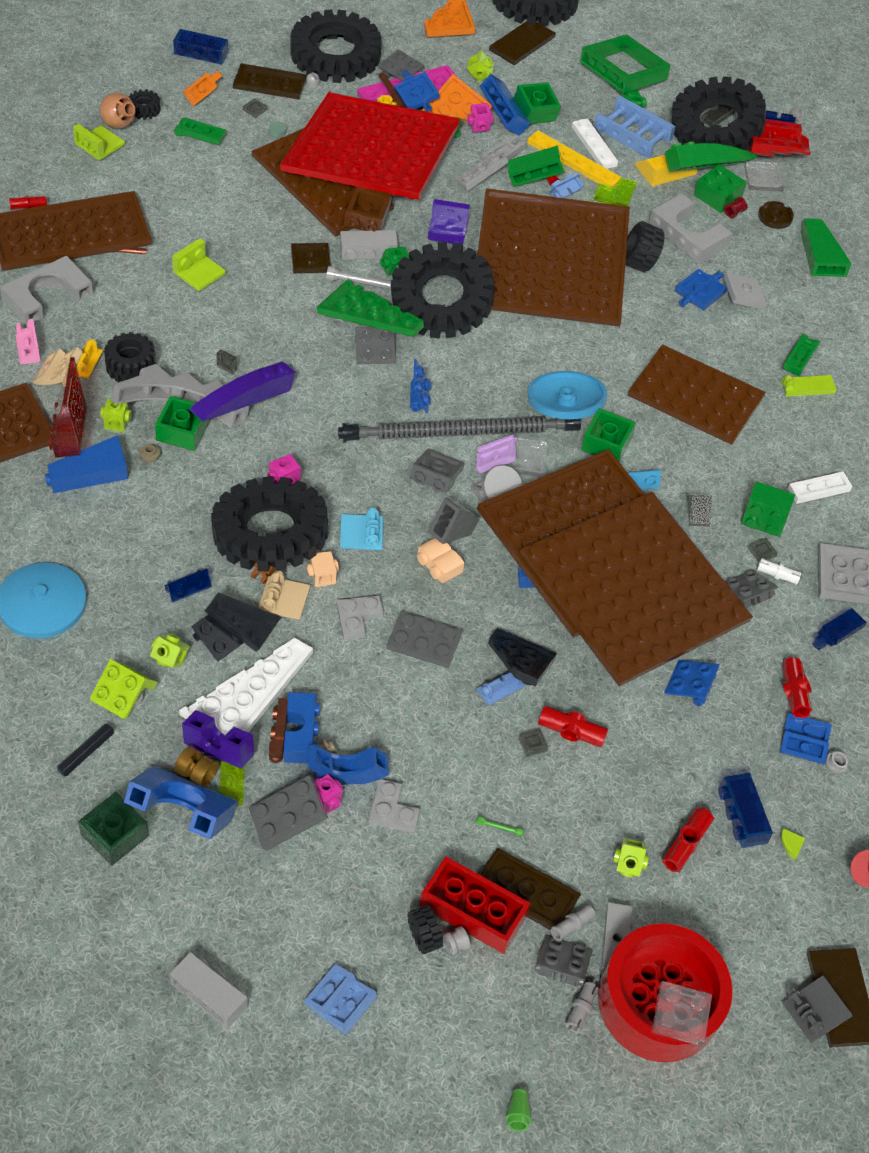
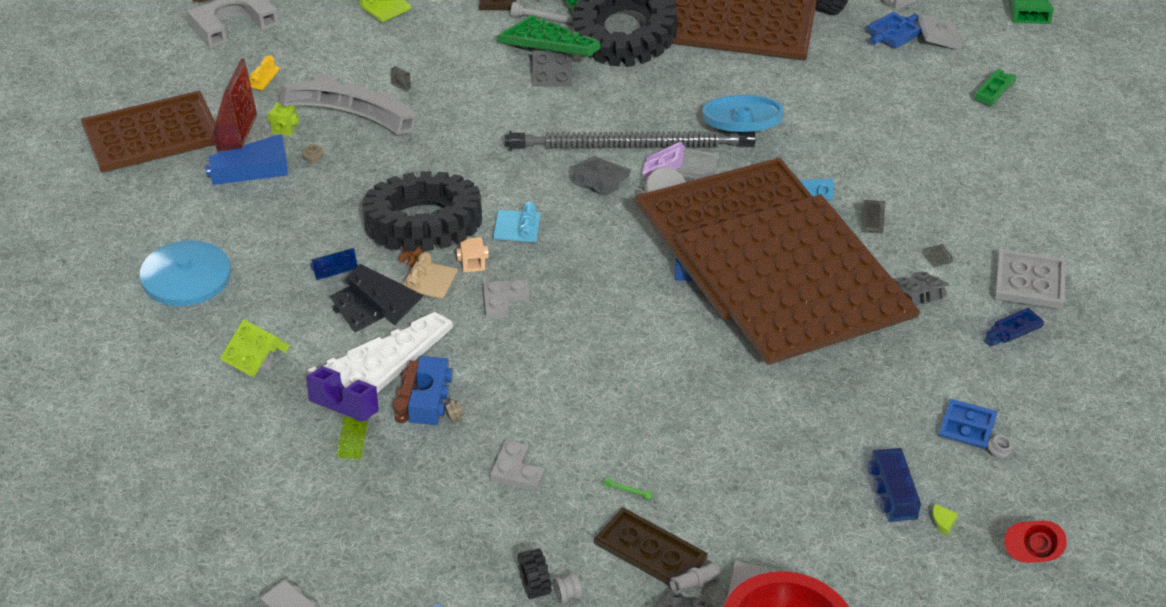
camera: 10 degrees right, 10 degrees down
bright pink hinge [15,319,40,364] -> none
tan slope [32,347,83,385] -> none
black axle [57,724,114,777] -> none
clear green brick [78,792,149,866] -> none
black tyre [104,332,156,383] -> none
blue arch [124,766,238,839] -> none
lime brick [150,633,190,668] -> none
green brick [155,396,209,451] -> none
pearl gold wheel [174,746,219,787] -> none
dark purple slope [190,361,296,422] -> none
dark grey plate [249,775,328,851] -> none
dark pink brick [267,454,301,486] -> none
blue arch [307,744,389,785] -> none
dark pink brick [314,774,343,814] -> none
dark grey plate [386,611,463,669] -> none
blue hinge [410,359,431,413] -> none
light nougat brick [417,538,464,583] -> none
red brick [419,856,531,954] -> none
dark grey slope [428,497,480,544] -> none
medium blue hinge [476,671,525,706] -> none
black plate [488,628,557,687] -> none
clear smoke tile [518,729,548,757] -> none
red piece [538,706,609,748] -> none
green brick [581,408,636,462] -> none
lime brick [613,837,649,878] -> none
reddish brown plate [627,344,766,445] -> none
red piece [662,808,714,873] -> none
blue hinge [664,660,720,706] -> none
green brick [741,481,795,537] -> none
white pin [757,558,801,585] -> none
lime hinge [780,375,836,397] -> none
red piece [782,657,813,719] -> none
white plate [788,472,852,504] -> none

